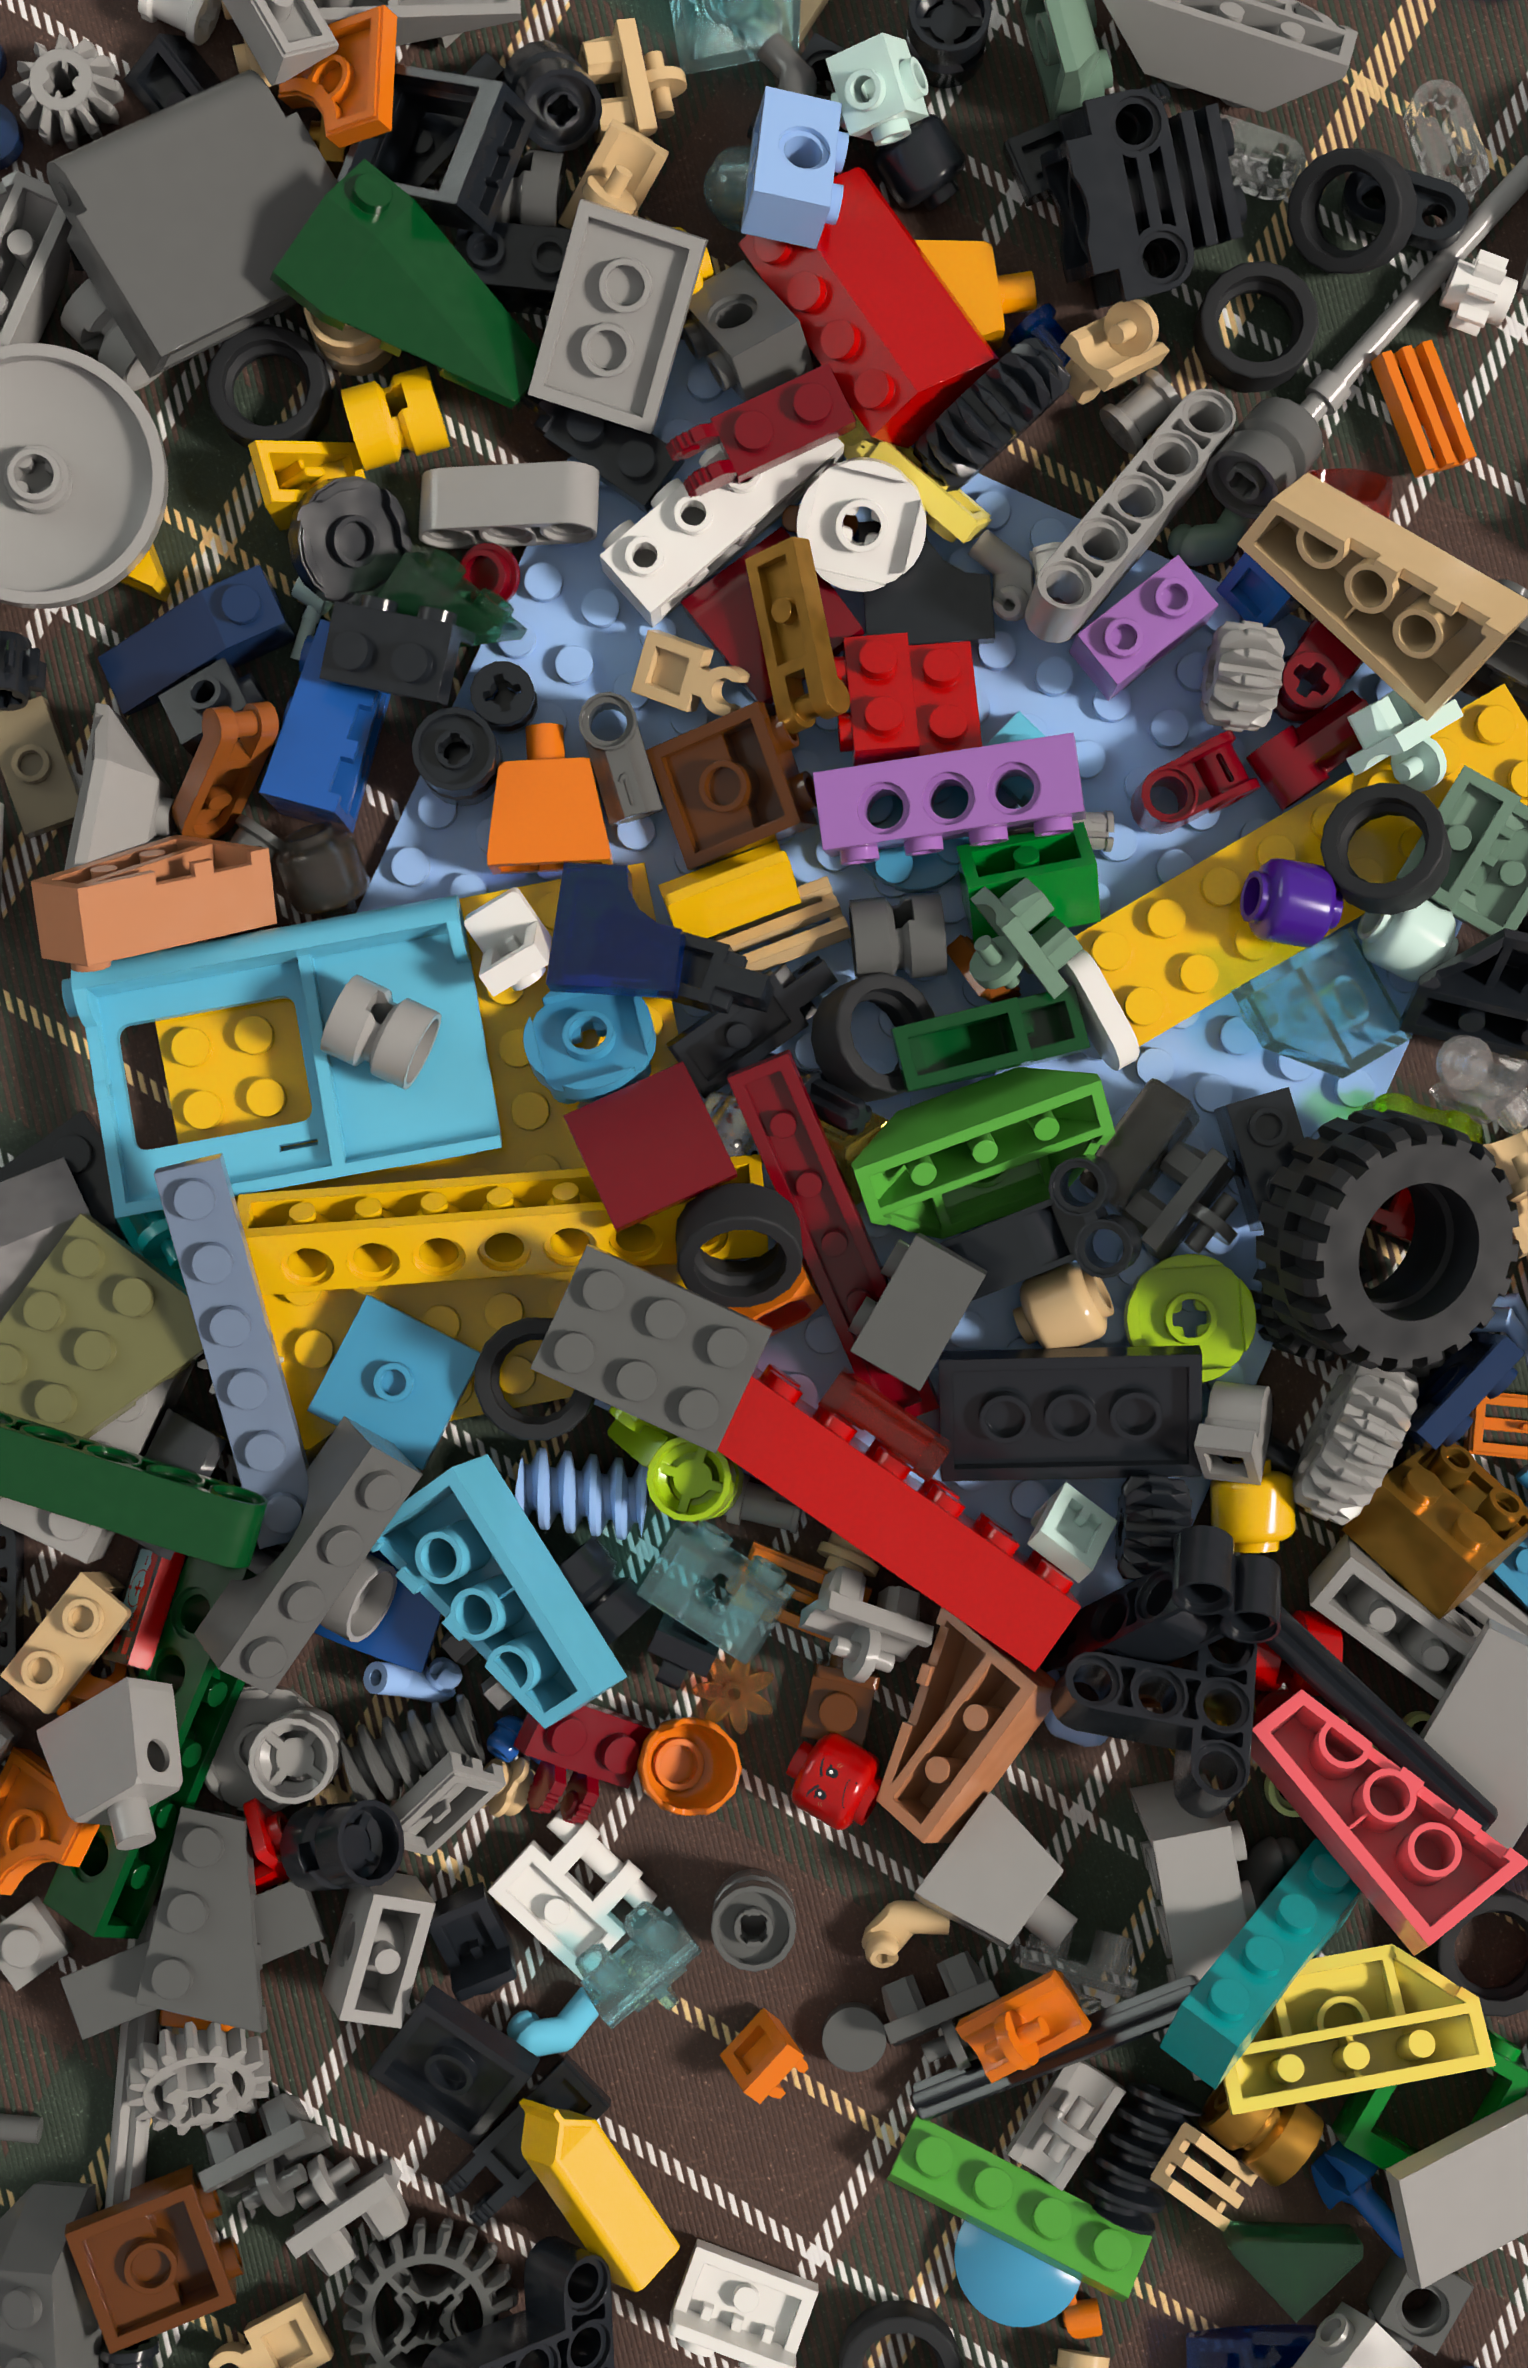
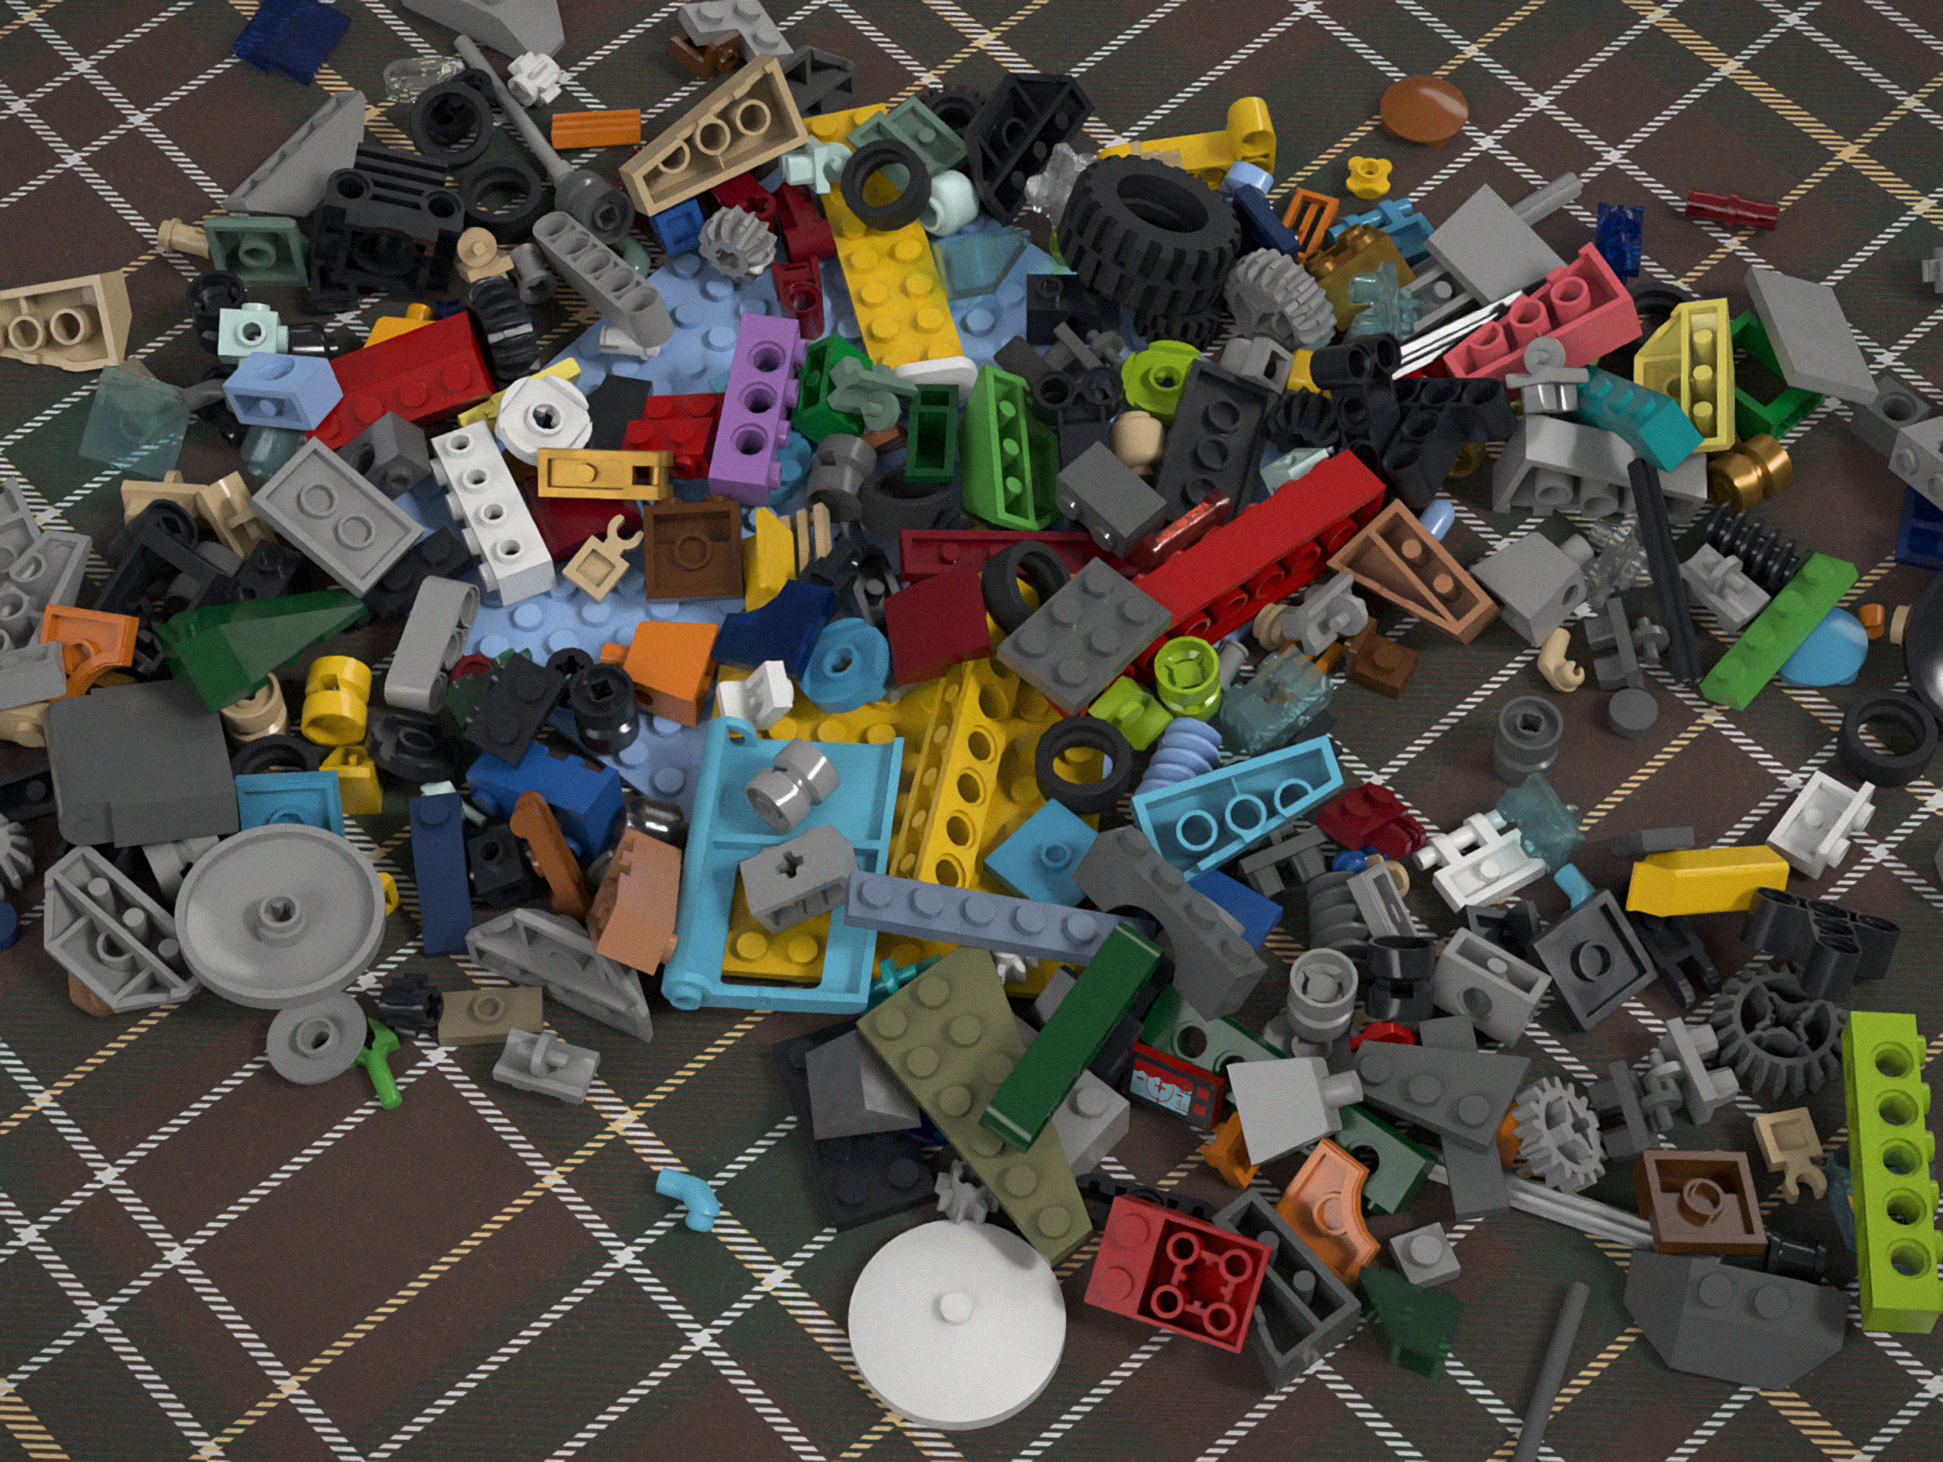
camera: 70 degrees left, 30 degrees down
tan bracket [0,1571,131,1714] -> none
light blue arm [363,1657,462,1703] -> none
dark grey piece [579,692,663,826] -> none
orange hair [636,1717,742,1816] -> none
dark red hinge [665,363,856,497] -> none
clear orange plant [692,1650,774,1734] -> none
orange tile [720,2008,809,2104] -> none
red head [786,1732,883,1830] -> none
orange hips [955,1969,1092,2083] -> none
light grey arm [968,529,1034,621] -> none
medium lavender brick [1069,555,1218,701] -> none
tan tile [1150,2122,1258,2232] -> none
clear green slope [1222,2221,1363,2323] -> none
dark purple head [1240,858,1343,948] -> none
blue bar [1311,2141,1404,2258] -> none
none -> dark azure plate [234,770,346,839]
none -> light grey brick [739,823,859,934]
none -> clear light blue hips [1348,262,1426,343]
none -> light grey hips [1505,337,1589,414]
none -> dark grey tile [1609,826,1695,858]

